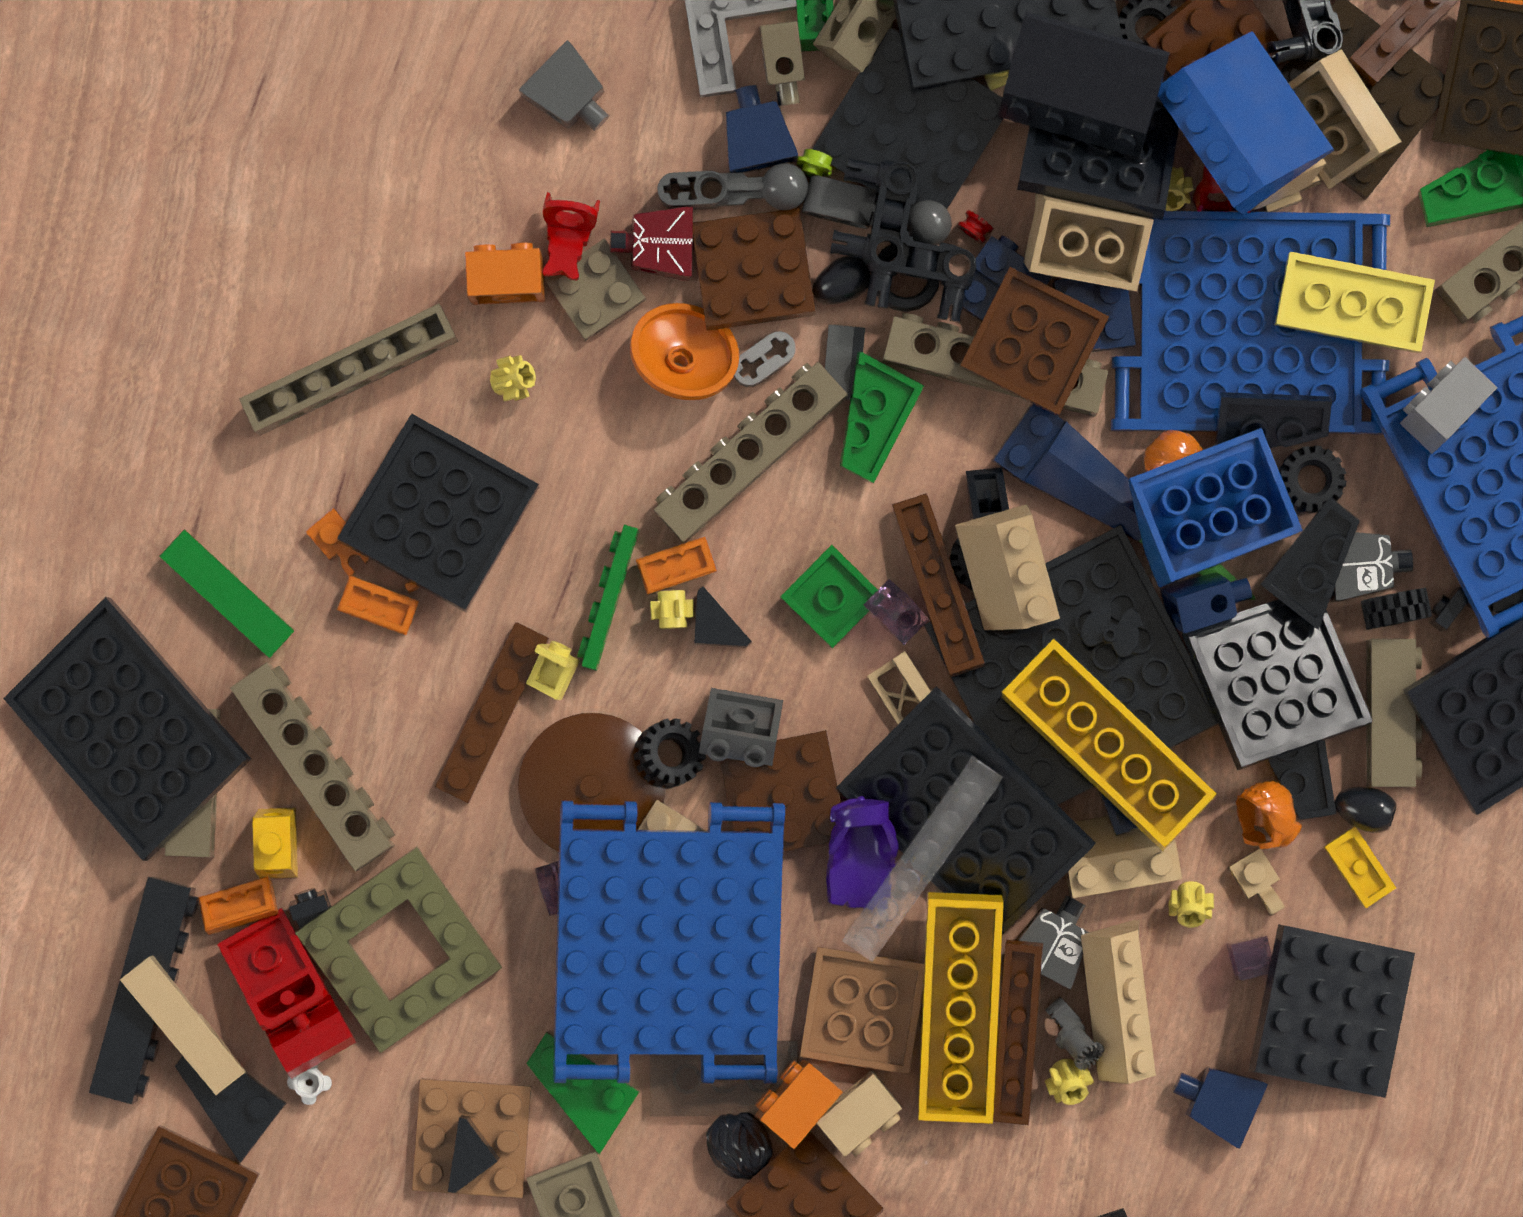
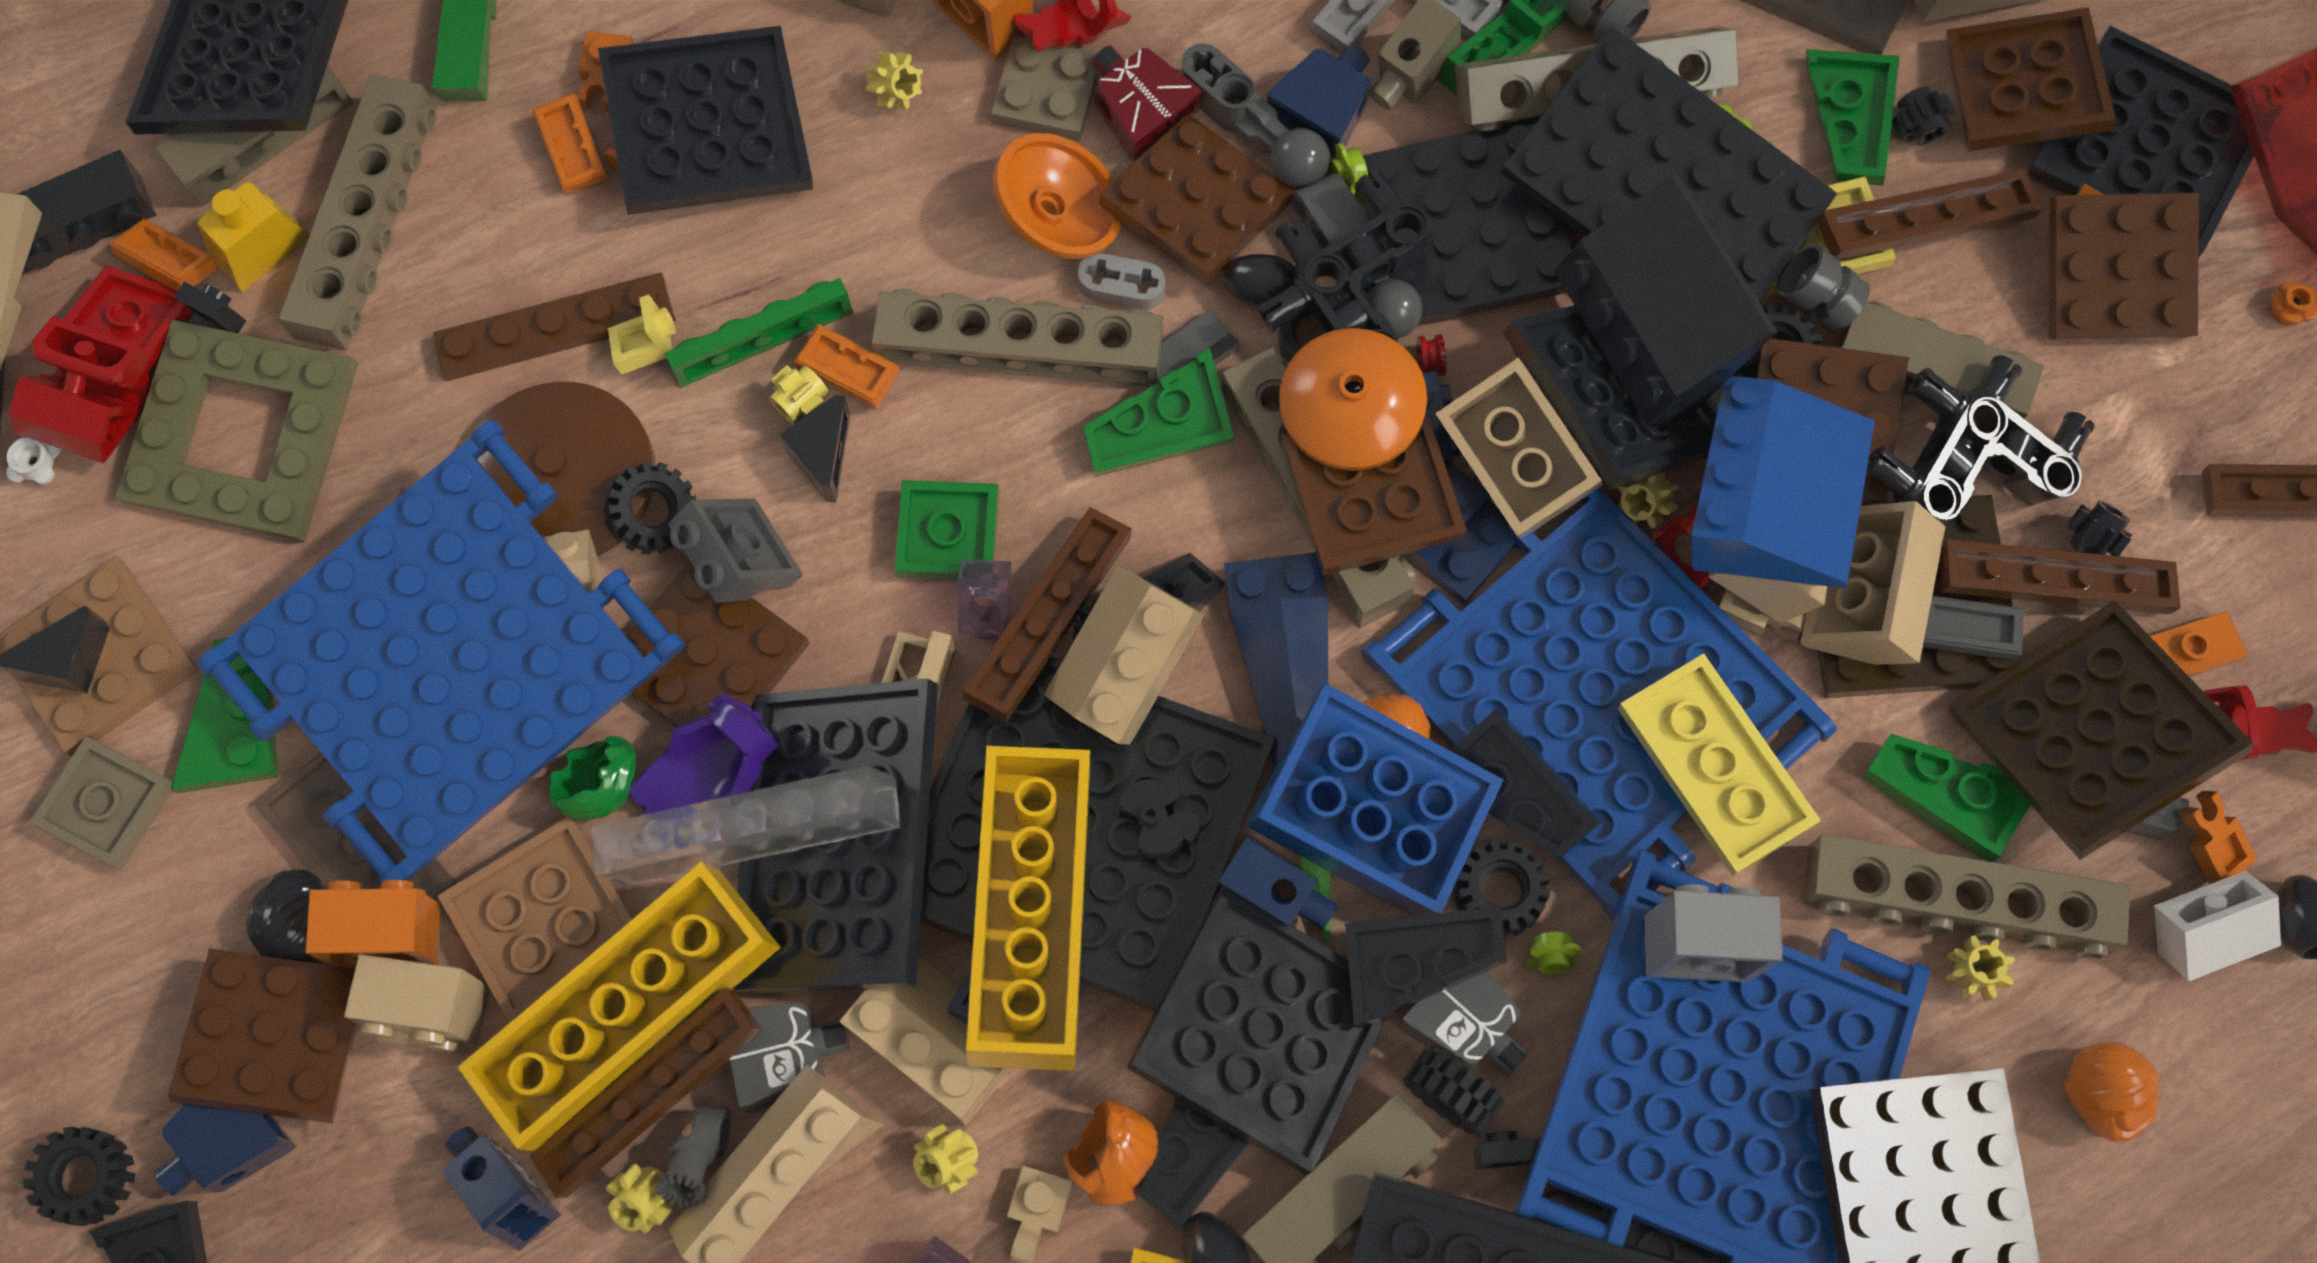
camera: 50 degrees right, 15 degrees down
none -> dark blue torso [443,1126,561,1251]
none -> green hair [548,736,636,820]
none -> orange dish [1279,328,1427,471]
none -> lime plate [1526,932,1581,976]
none -> dark grey tile [1923,596,2024,660]

